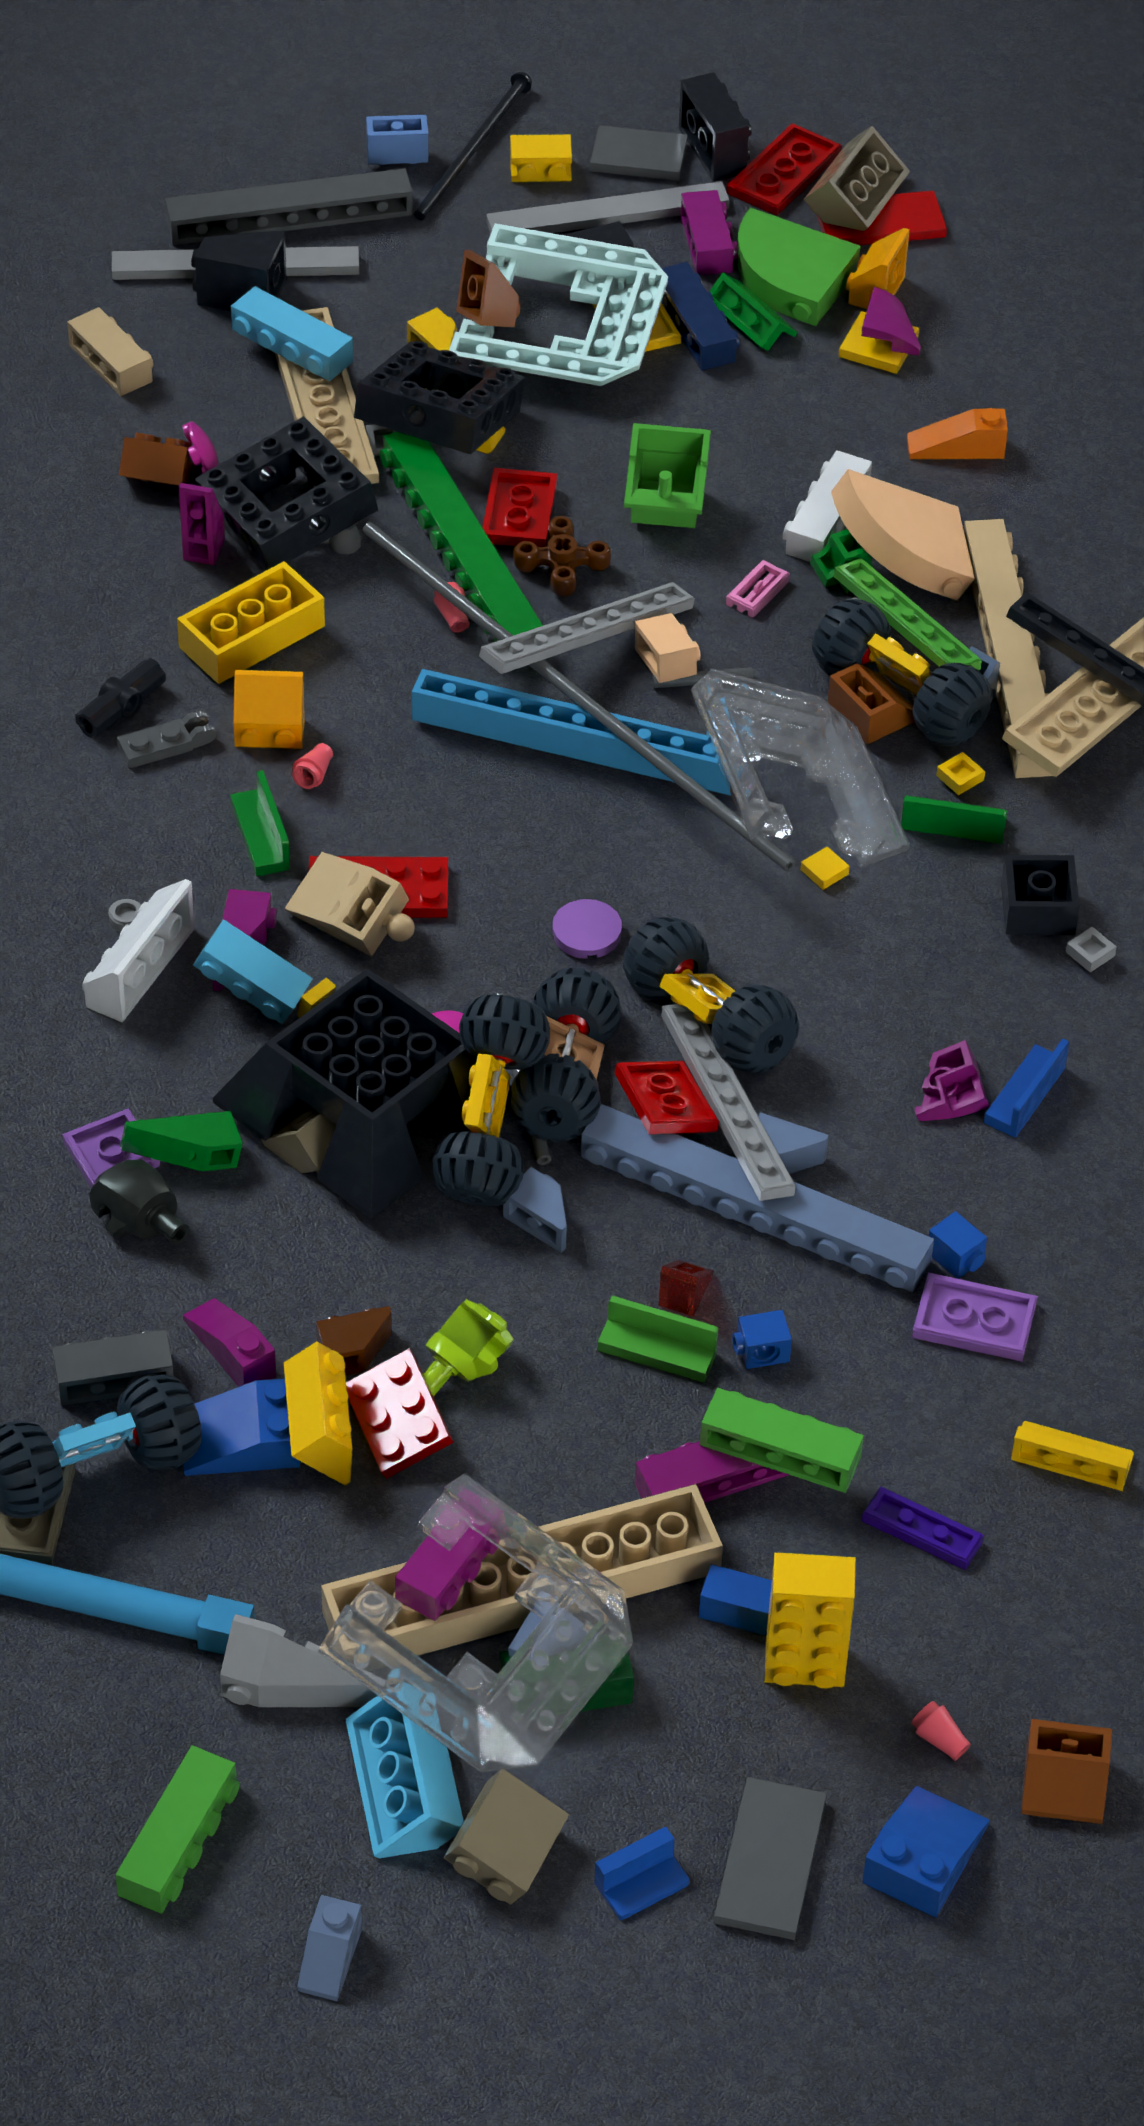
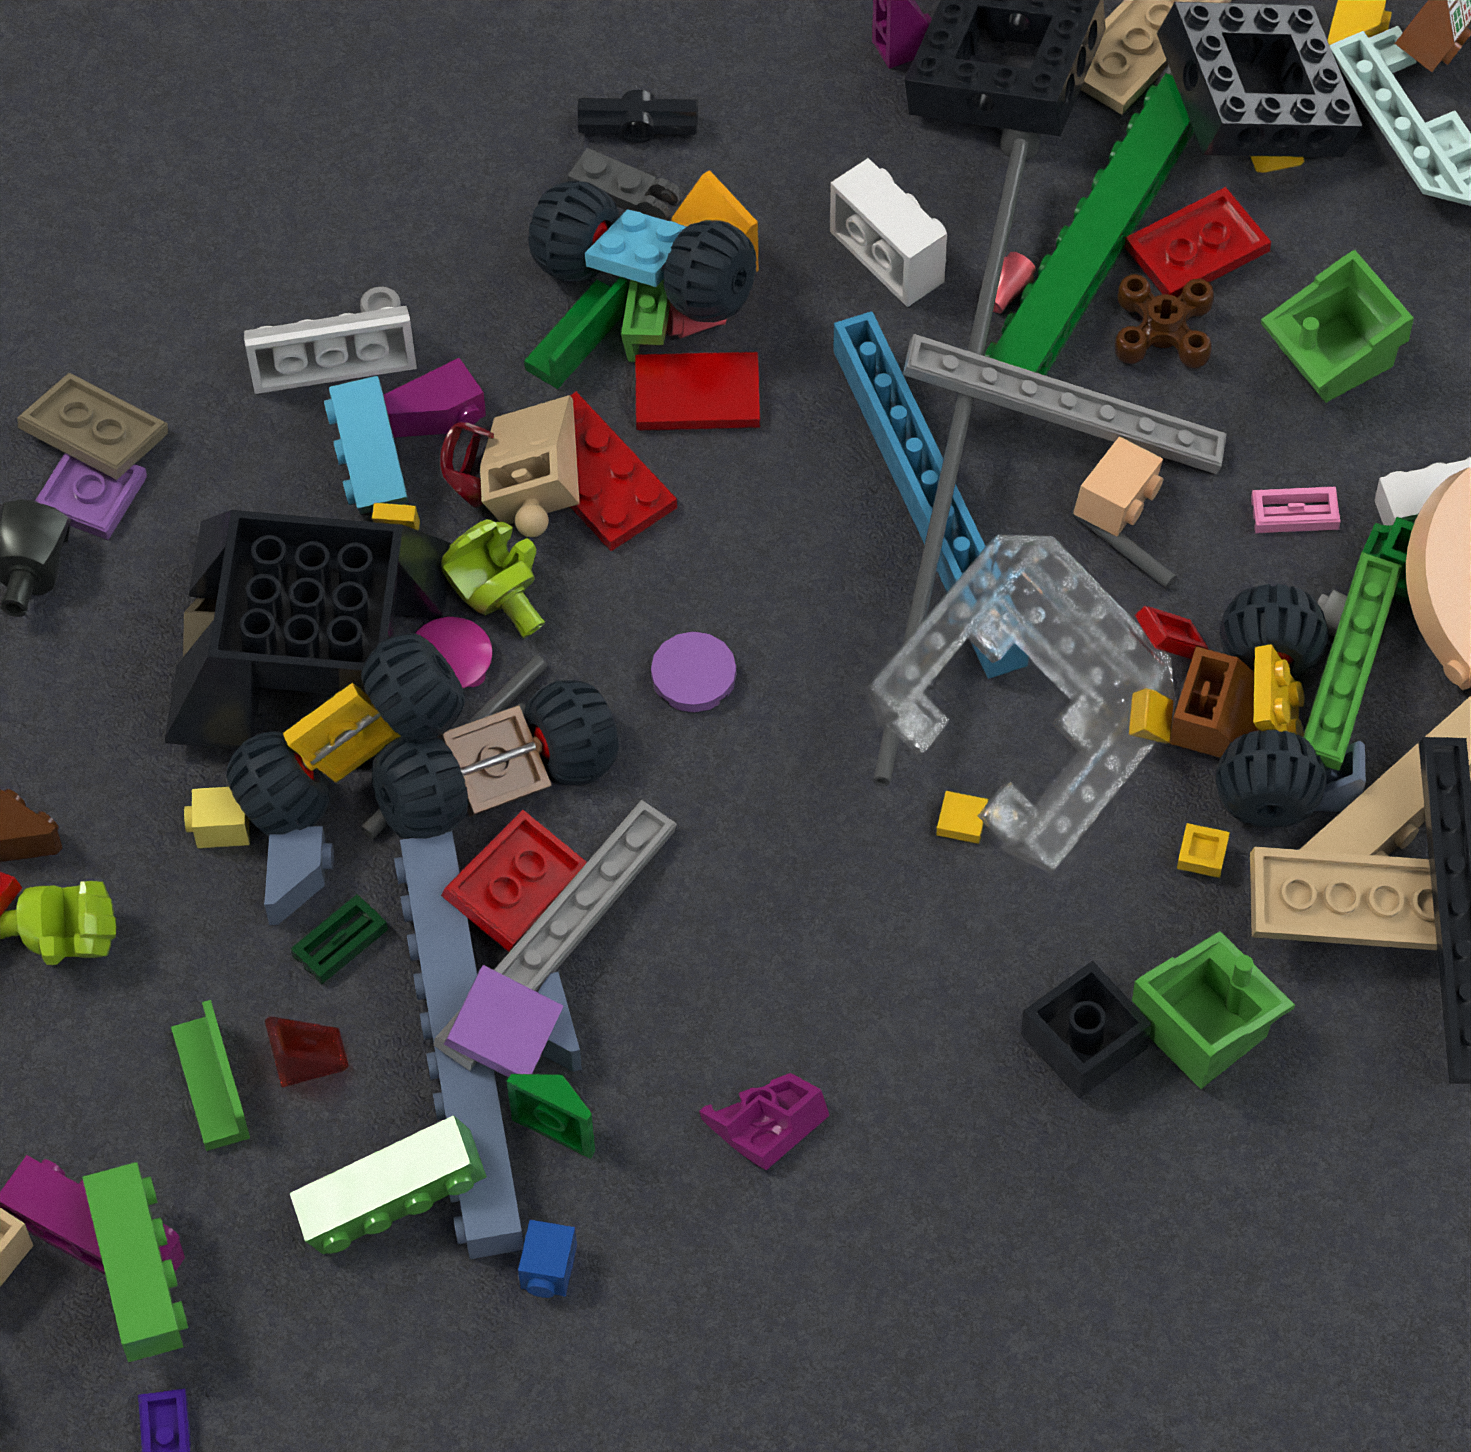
camera: 55 degrees right, 10 degrees up
green slope [120,1111,243,1171] -> none
yellow brick [177,561,325,684] -> none
black plate [623,917,799,1073] -> none
blue brick [732,1310,792,1369] -> none
green panel [900,795,1008,844] -> none
medium lavender tile [912,1272,1038,1362] -> none
blue panel [984,1039,1070,1138] -> none
light grey plate [1066,927,1117,972] -> none
none -> dark tan tile [17,373,168,480]
none -> light yellow brick [184,787,250,848]
none -> brick [290,1115,487,1255]
none -> dark green tile [291,894,388,985]
none -> dark red piece [440,422,494,508]
none -> lime piece [441,519,545,638]
none -> medium lavender tile [444,965,563,1077]
none -> green slope [507,1074,595,1159]
none -> black plate [528,181,756,322]
none -> bright green panel [621,279,671,362]
none -> red tile [635,352,760,430]
none -> white brick [830,158,947,307]
none -> yellow slope [1129,688,1174,744]
none -> bright green piece [1132,931,1295,1089]
none -> red tile [1134,606,1209,659]

